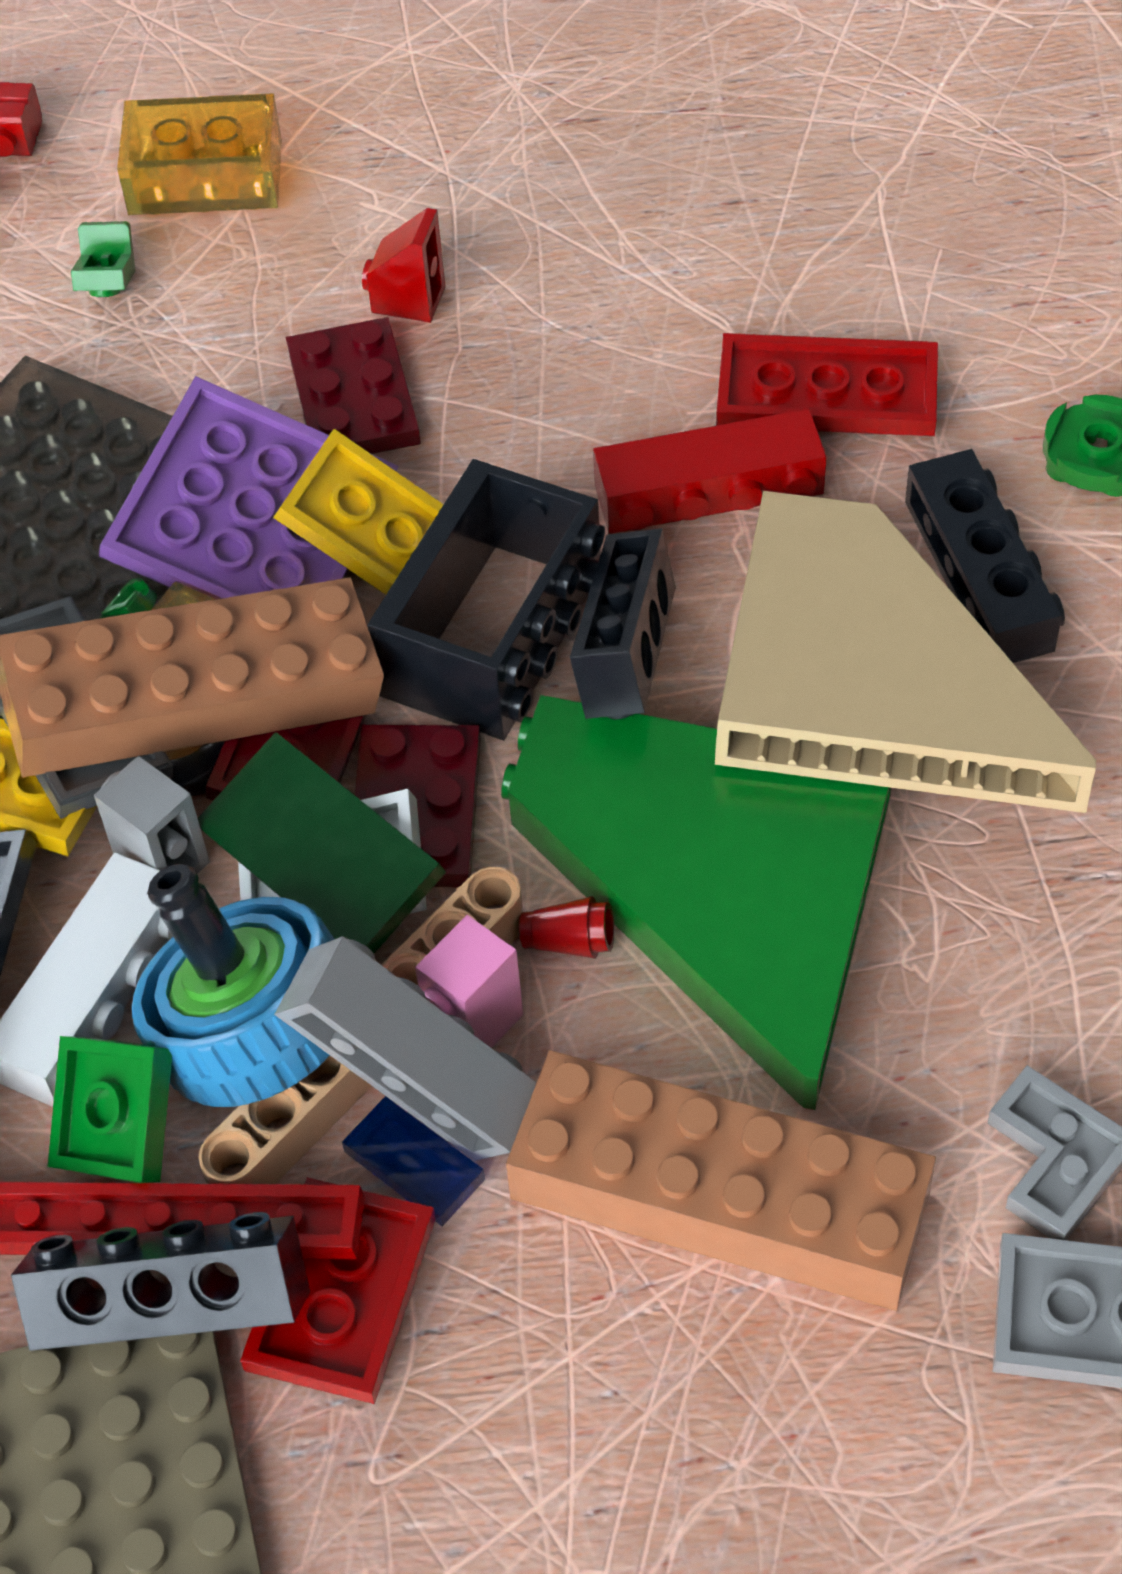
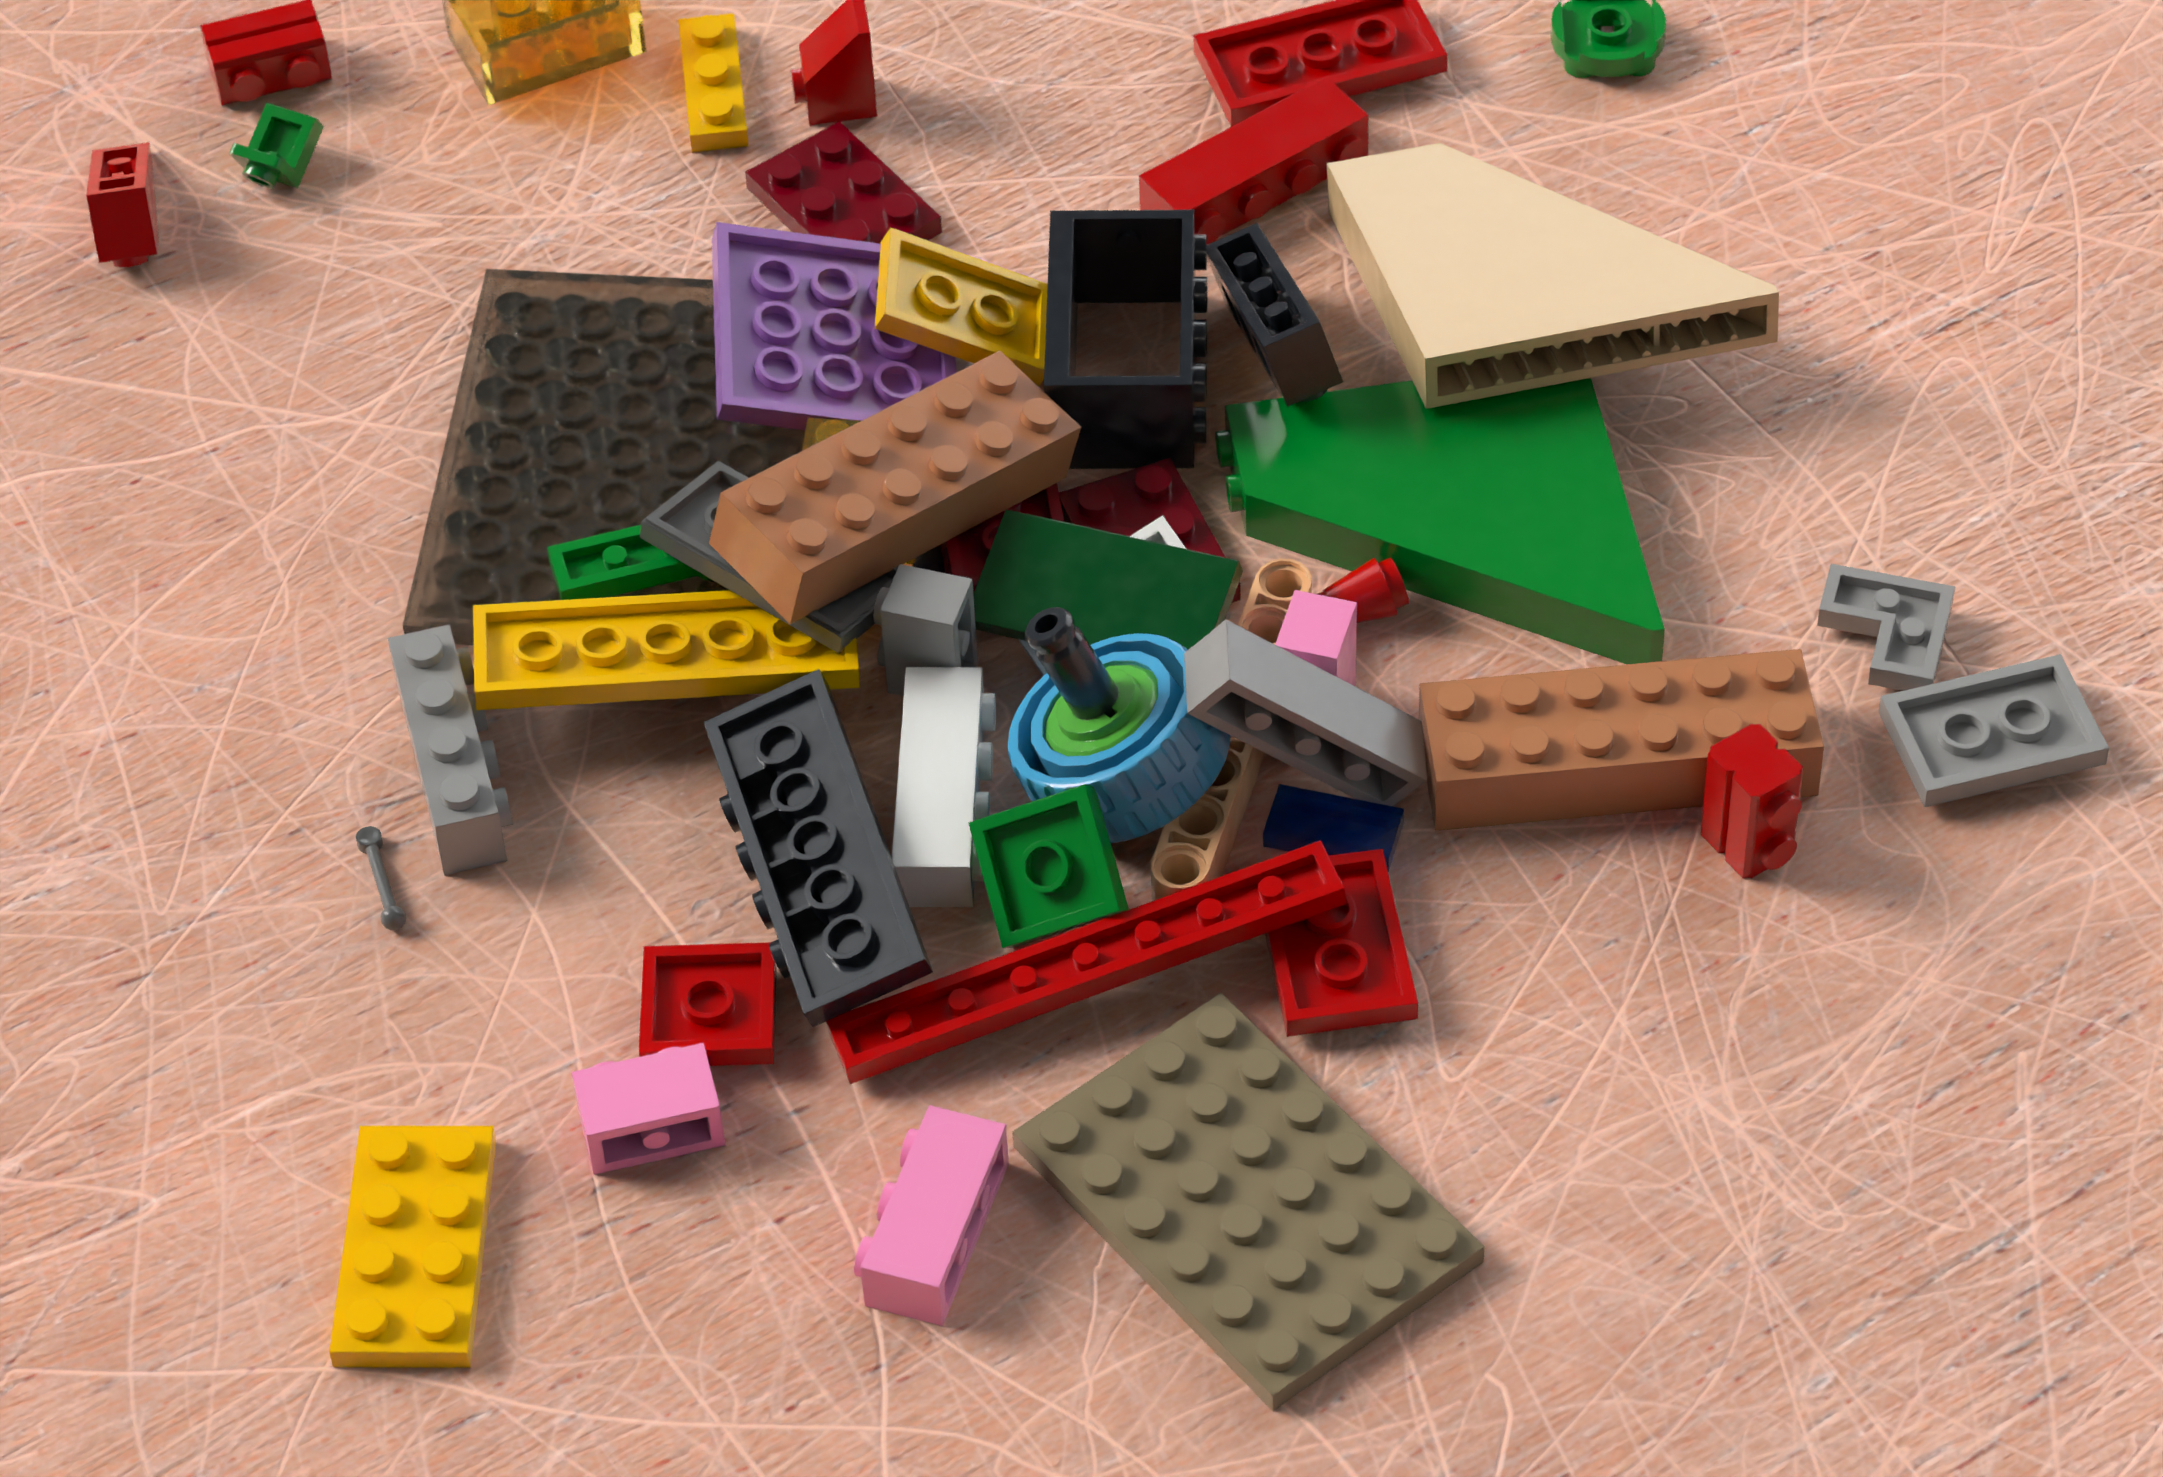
camera: 25 degrees left, 5 degrees down
brick [11,1212,310,1351] -> none
bracket [71,221,136,297] -> none
green tile [100,578,157,618] -> none
black brick [905,449,1065,663] -> none
none -> yellow plate [678,13,749,152]
none -> red brick [1701,724,1803,879]

